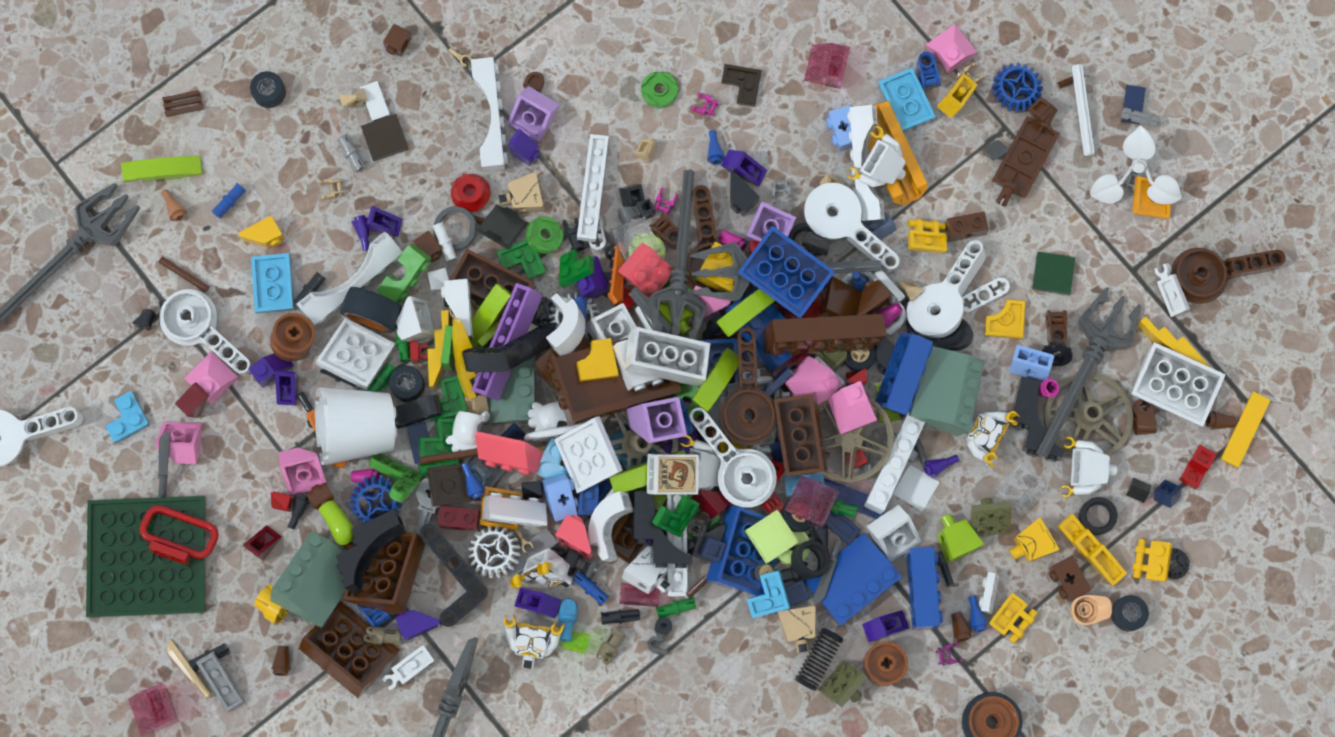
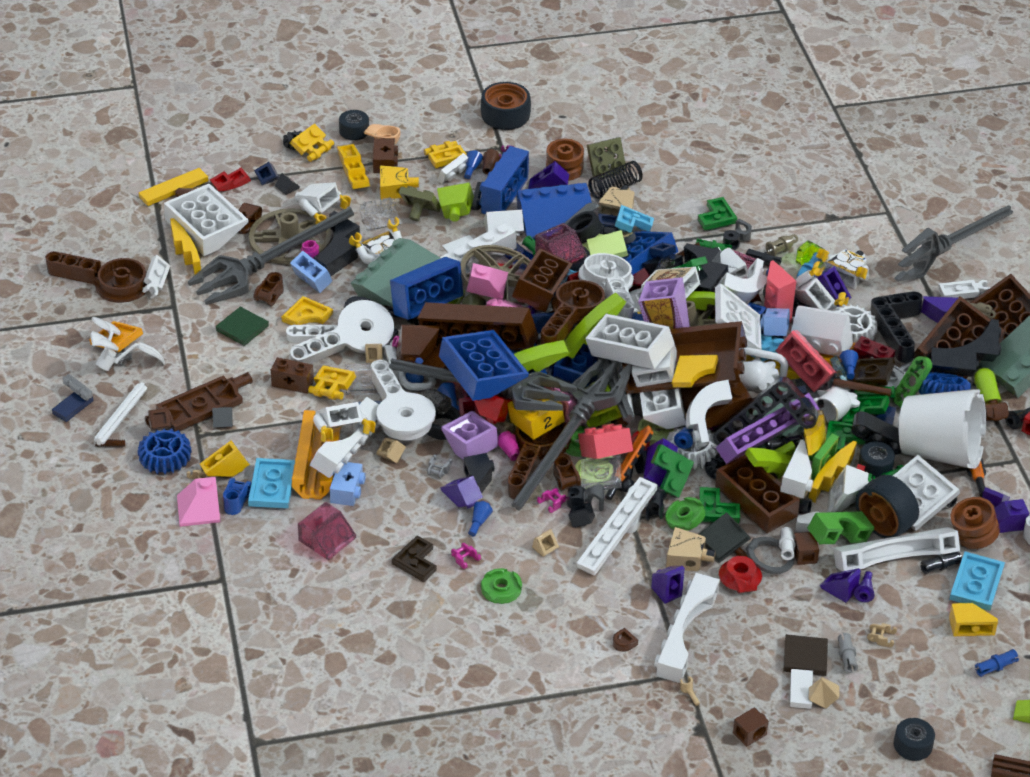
camera: 155 degrees left, 35 degrees down
bright pink slope [279,448,328,495] -> none
lavender slope [507,86,560,142] -> none
dark purple cone [924,455,959,479] -> none
black gear [1042,341,1073,366] -> none
black tyre [1079,497,1118,535] -> none
none -> green plate [697,197,737,231]

